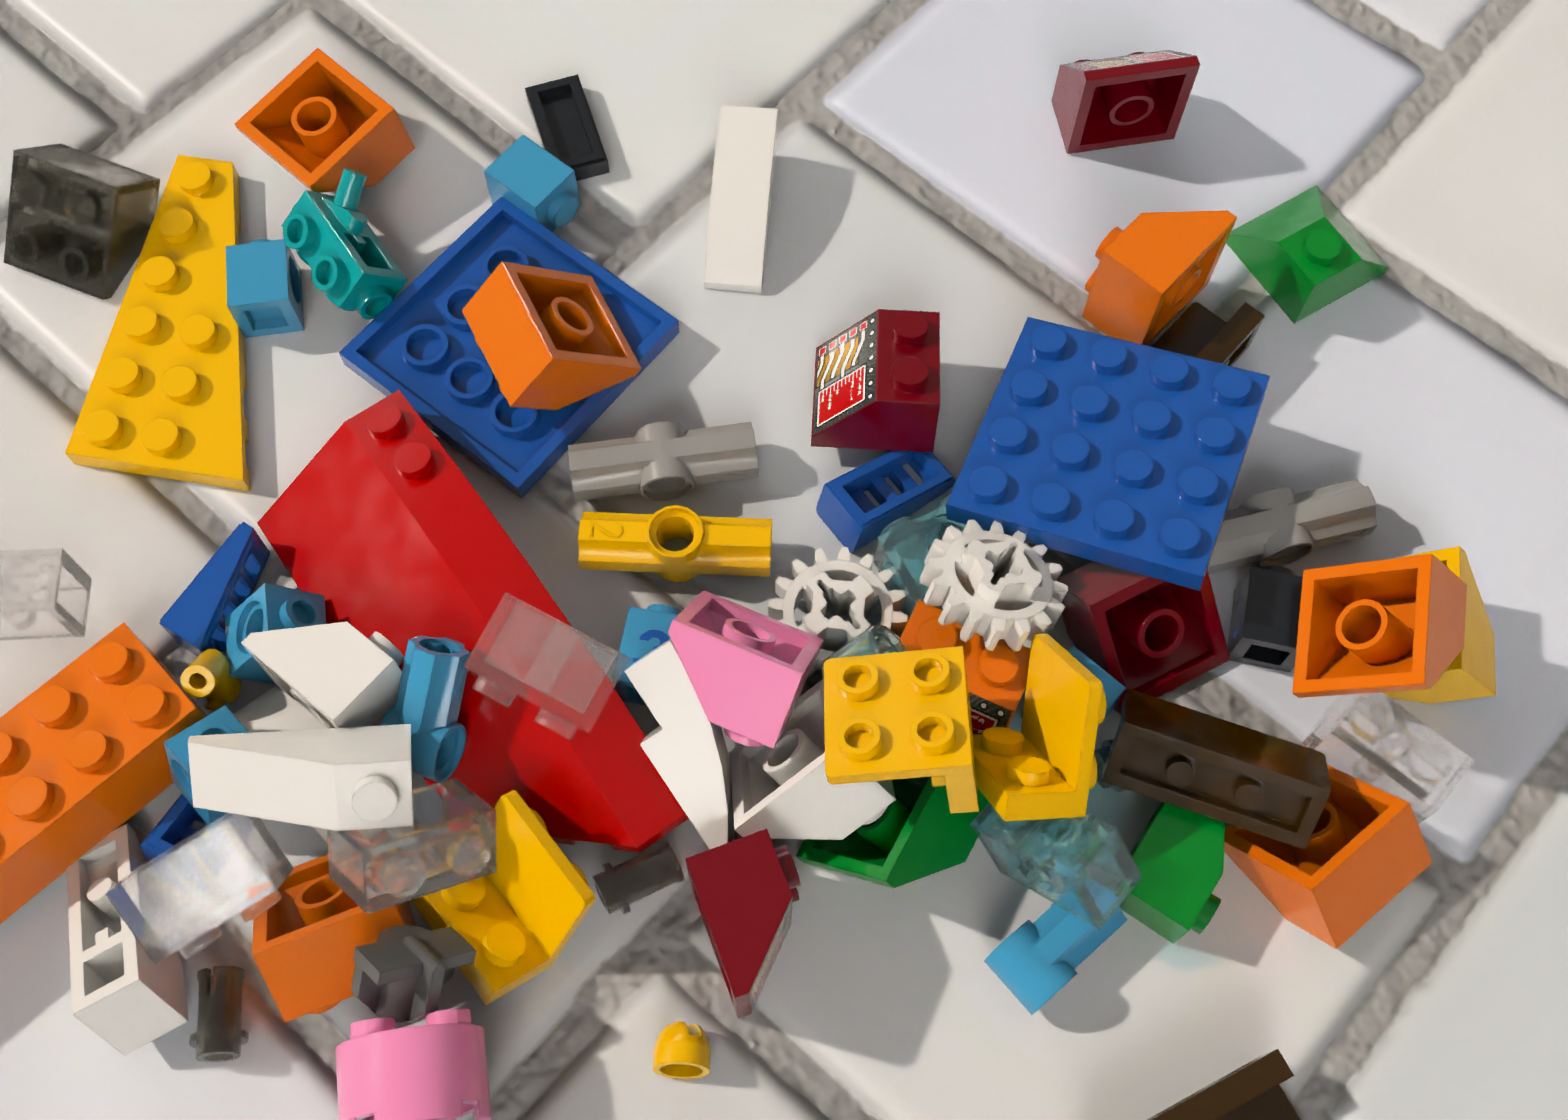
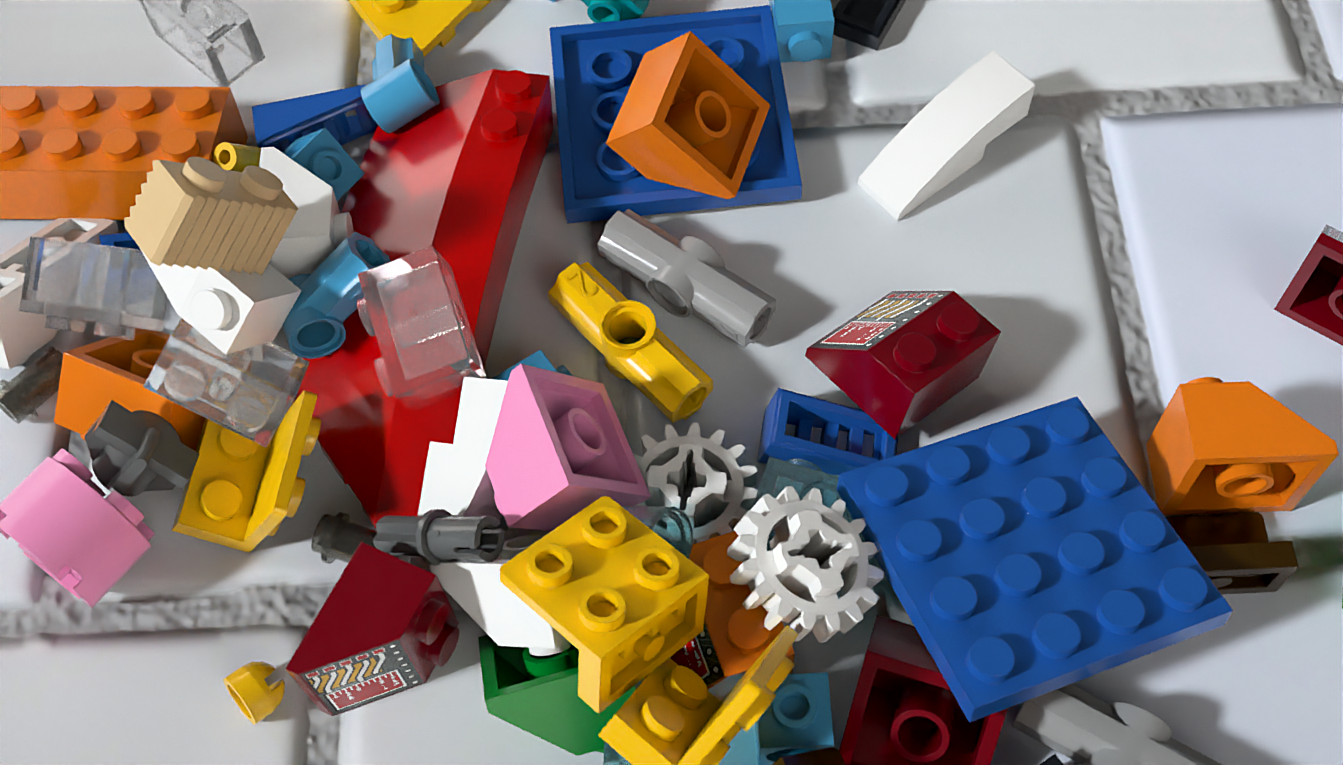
camera: 50 degrees right, 5 degrees down
none -> tan brick [124,156,298,275]
none -> dark azure piece [360,34,440,134]
none -> dark grey axle [373,509,504,565]

